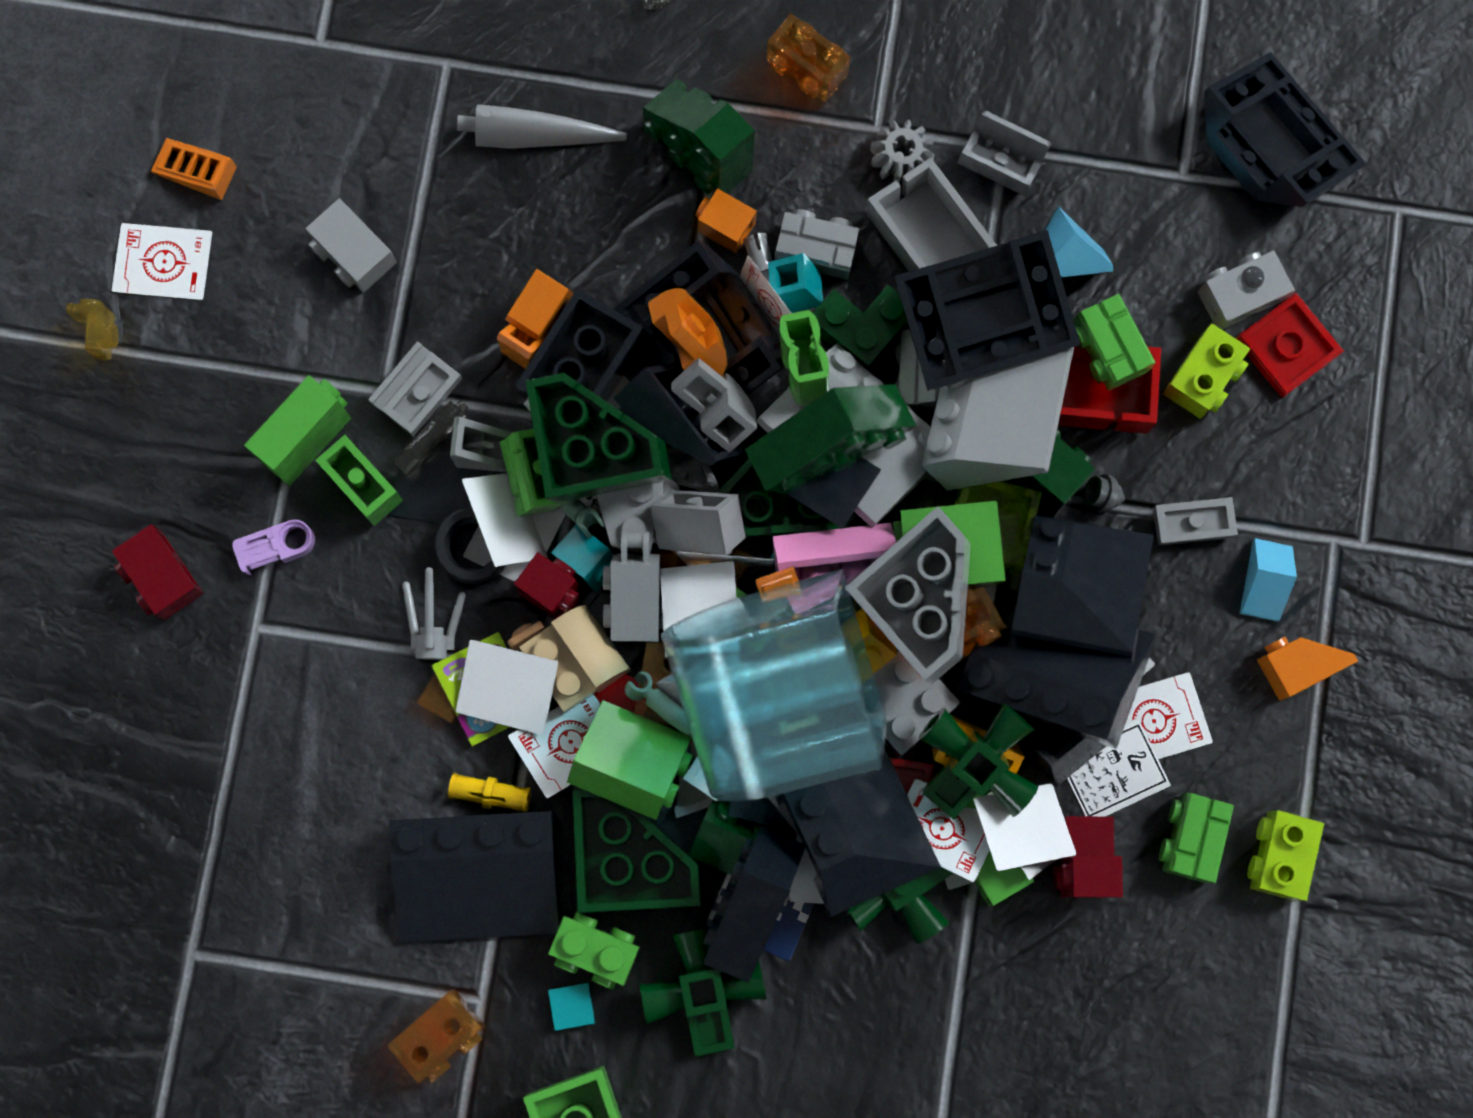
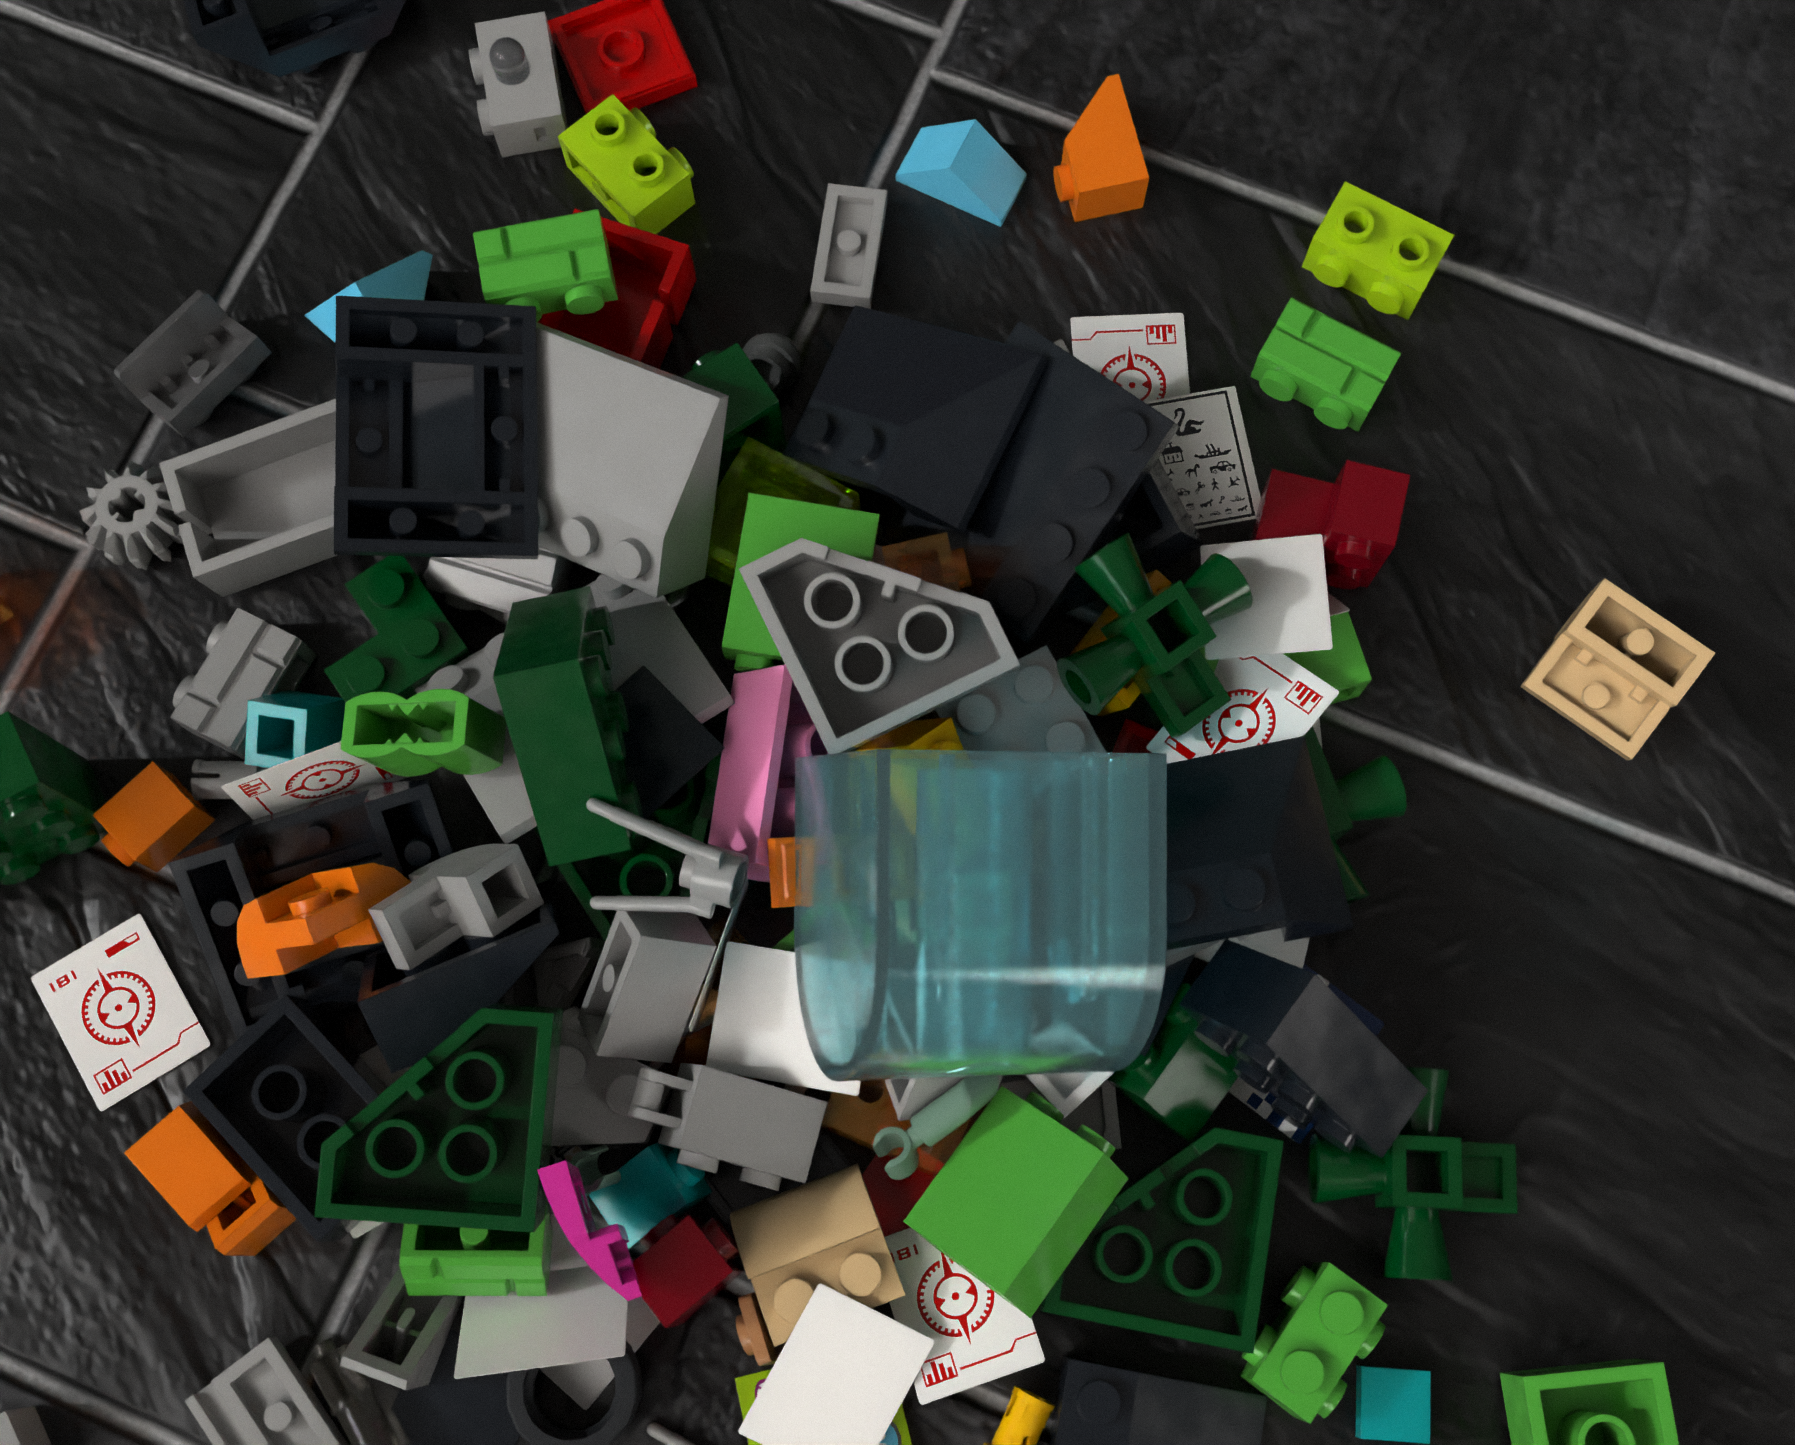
camera: 70 degrees left, 5 degrees down
none -> white sticker [31,914,211,1111]
none -> dark pink slope [537,1160,642,1301]
none -> light grey plant [586,798,749,919]
none -> tan brick [1520,578,1715,761]

